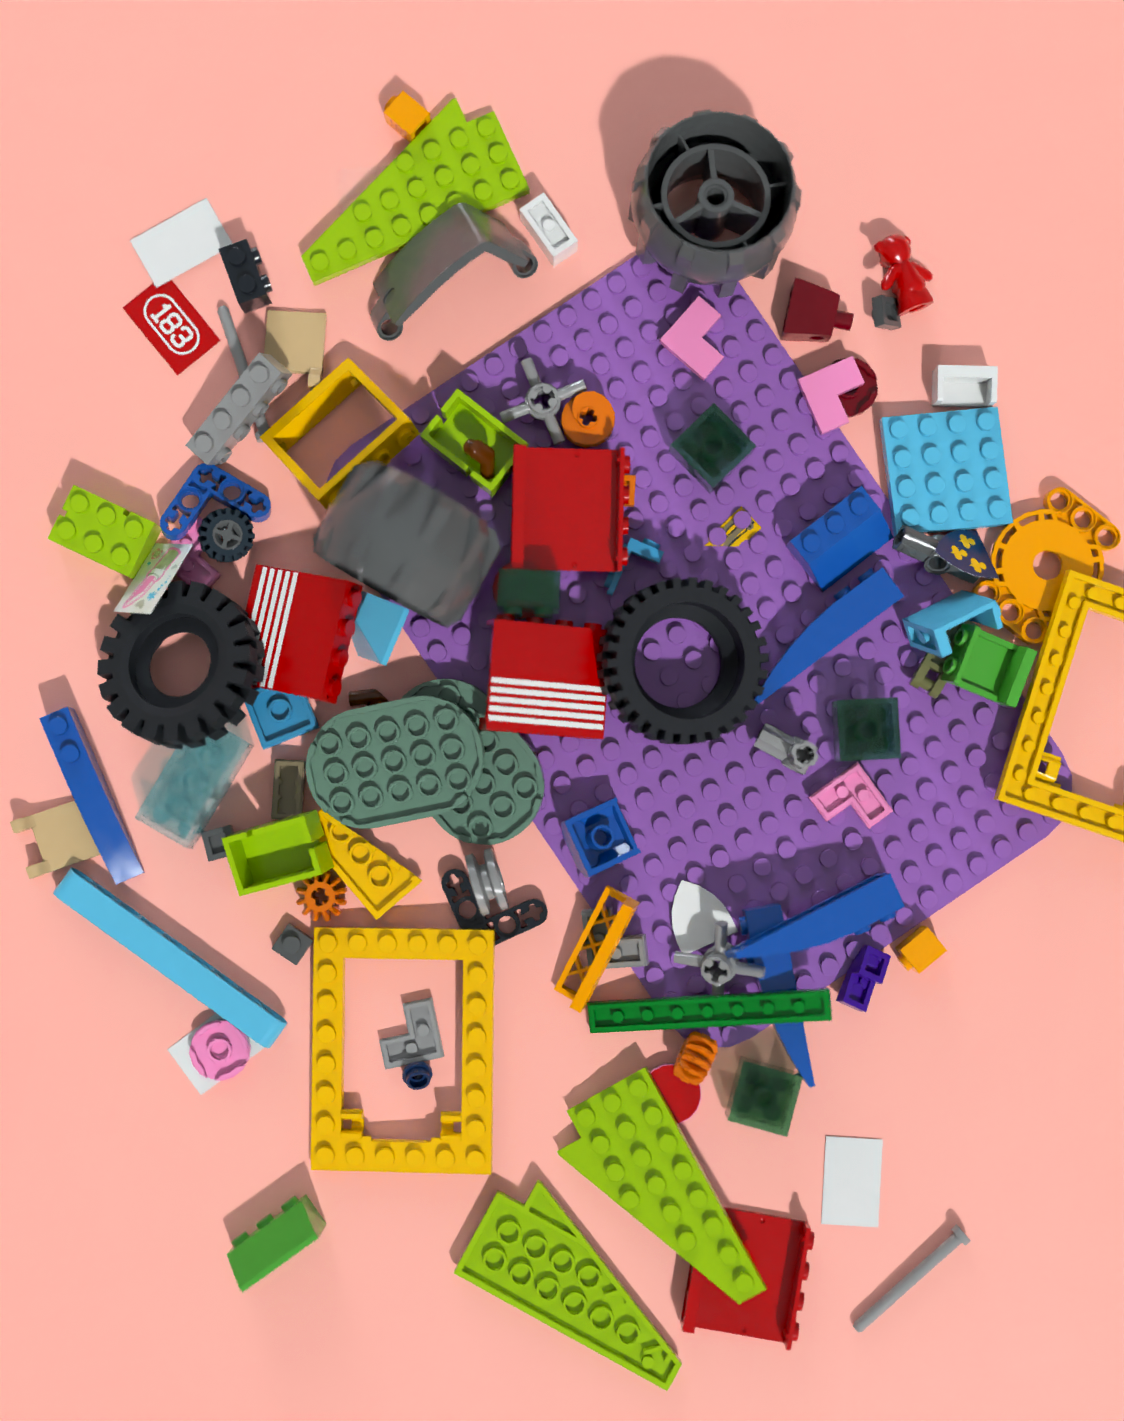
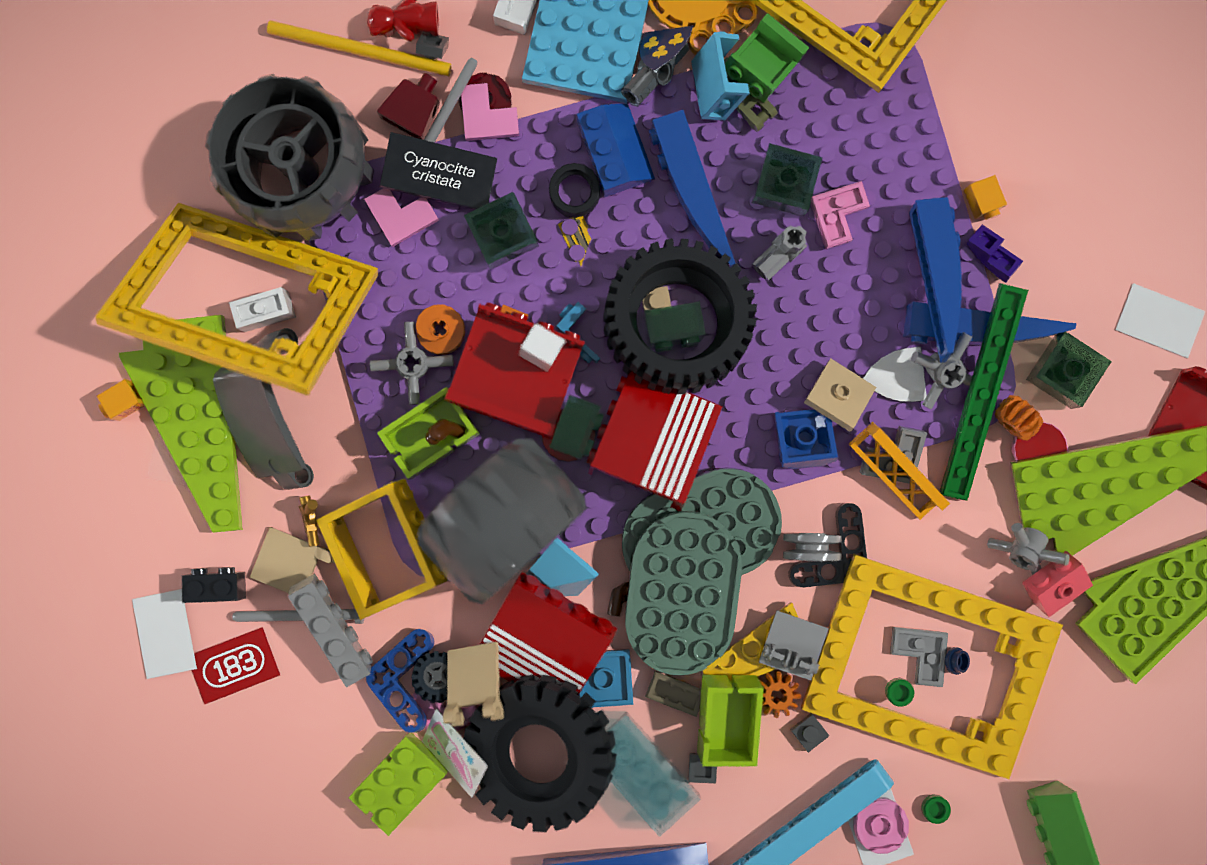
camera: 75 degrees left, 0 degrees up
none -> yellow plate [95,203,378,396]
none -> yellow piece [267,20,452,77]
none -> pearl gold piece [298,495,320,547]
none -> black tile [379,132,497,212]
none -> light grey bar [424,57,477,143]
none -> tan flag [443,642,504,727]
none -> white panel [519,324,565,372]
none -> black tyre [549,163,600,218]
none -> tan plate [642,286,673,319]
none -> clear green brick [643,301,706,353]
none -> light grey hinge [759,610,829,681]
none -> tan plate [804,358,877,432]
none -> green tile [885,677,915,707]
none -> green tile [921,794,951,824]
none -> light grey bar [987,523,1070,575]
none -> coral brick [1022,551,1093,617]

